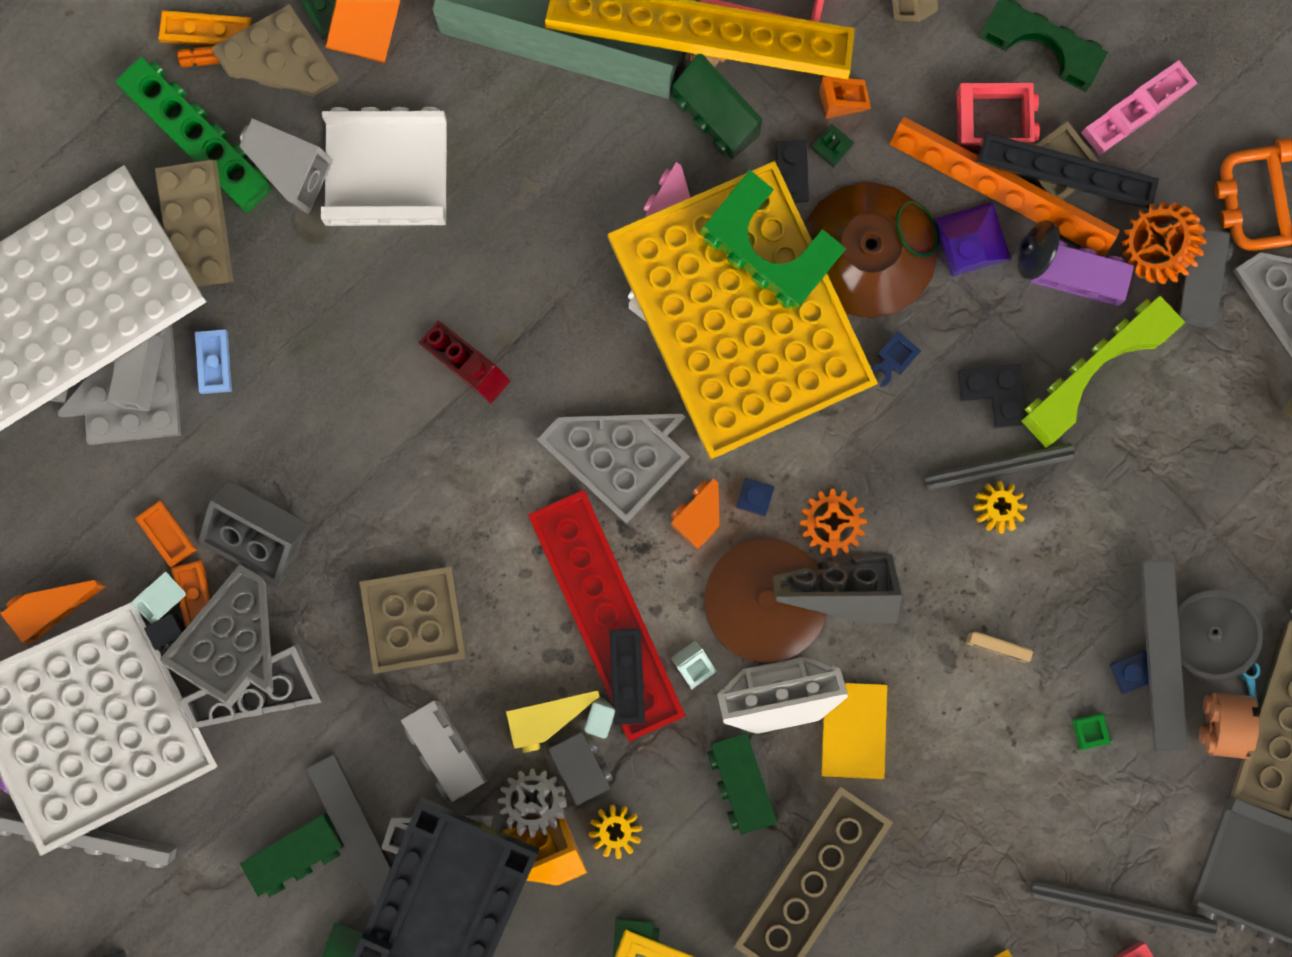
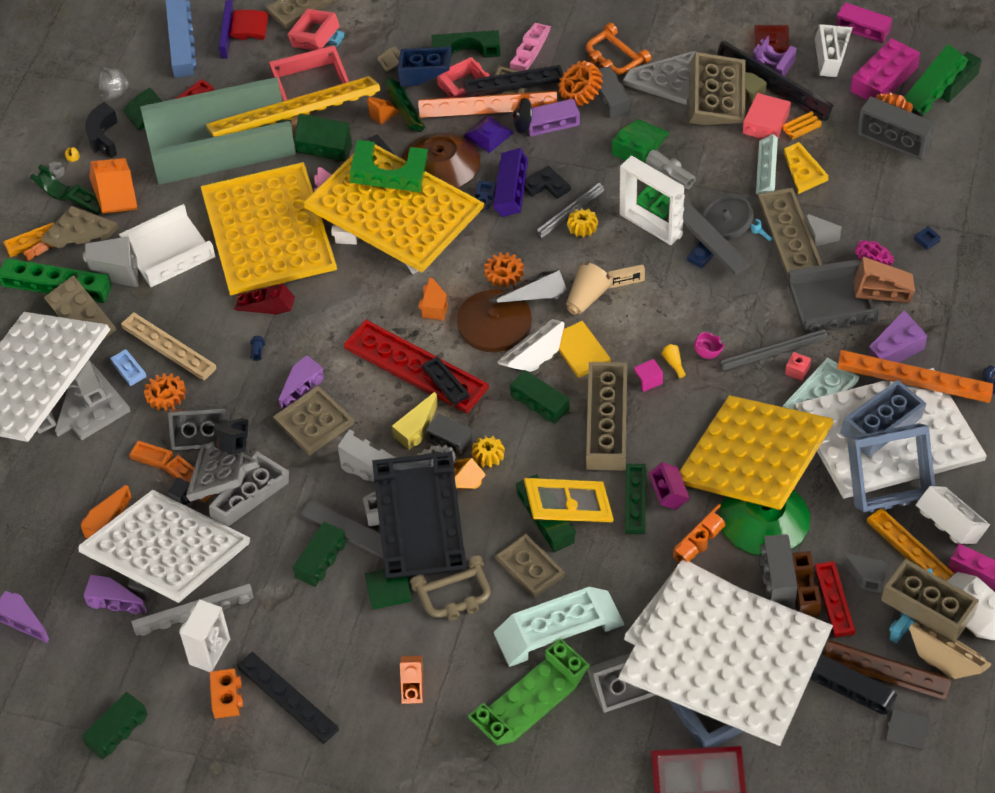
camera: 30 degrees left, 30 degrees down
light aqua panel [131,572,186,624] -> none
light grey wing [537,414,690,525] -> none
light aqua slope [584,698,615,738] -> none
light aqua slope [671,641,717,689] -> none
dark blue plate [736,478,775,517] -> none
dark green tile [811,123,854,168] -> none
dark green piece [896,201,939,258] -> none
lime arch [1021,296,1185,448] -> none
green tile [1071,713,1111,750] -> none
nougat brick [1199,692,1259,759] -> none
none -> tan plate [121,312,216,381]
none -> orange gear [144,373,186,411]
none -> white brick [180,600,230,672]
none -> yellow plate [201,162,337,296]
none -> black arch [213,418,248,454]
none -> dark blue pin [250,336,265,361]
none -> medium lavender slope [279,355,324,411]
none -> dark green plate [384,78,425,132]
none -> dark blue slope [398,47,452,86]
none -> dark purple brick [493,148,528,217]
none -> tan cone [566,262,613,315]
none -> green slope [612,119,669,164]
none -> white window [620,156,685,245]
none -> dark pink panel [634,359,663,392]
none -> green slope [636,185,670,220]
none -> light grey piece [646,150,695,190]
none -> yellow cone [661,344,686,378]
none -> dark pink hair [694,332,725,359]

